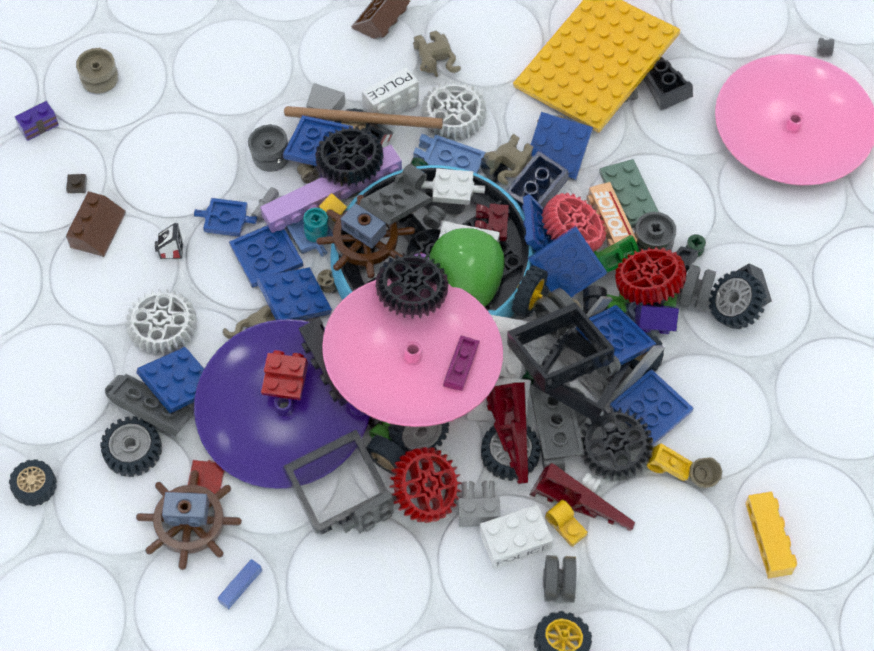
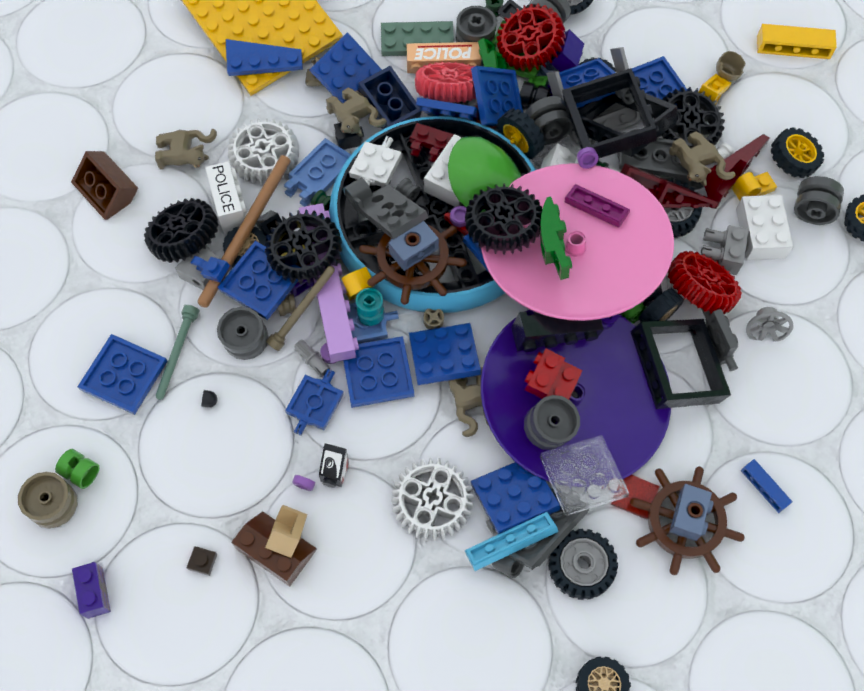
camera: 75 degrees left, 5 degrees up
none -> bright green wheel [55,449,100,489]
none -> blue plate [77,334,168,415]
none -> black gear [144,198,219,263]
none -> sand green piece [156,305,200,400]
none -> blue plate [190,256,230,283]
none -> black hinge [201,390,217,408]
none -> blue wing [226,39,303,76]
none -> tan panel [265,505,308,558]
none -> dark tan piece [266,266,335,351]
none -> medium lavender tile [292,475,315,491]
none -> medium azure tile [465,512,558,571]
none -> dark grey wheel [524,395,580,450]
none -> green slope [540,196,572,280]
none -> clear plate [540,435,629,516]
none -> medium lavender tile [577,147,599,169]
none -> dark tan animal [669,131,735,186]
none -> light grey wheel [746,307,793,341]
none -> black wheel [771,127,824,178]

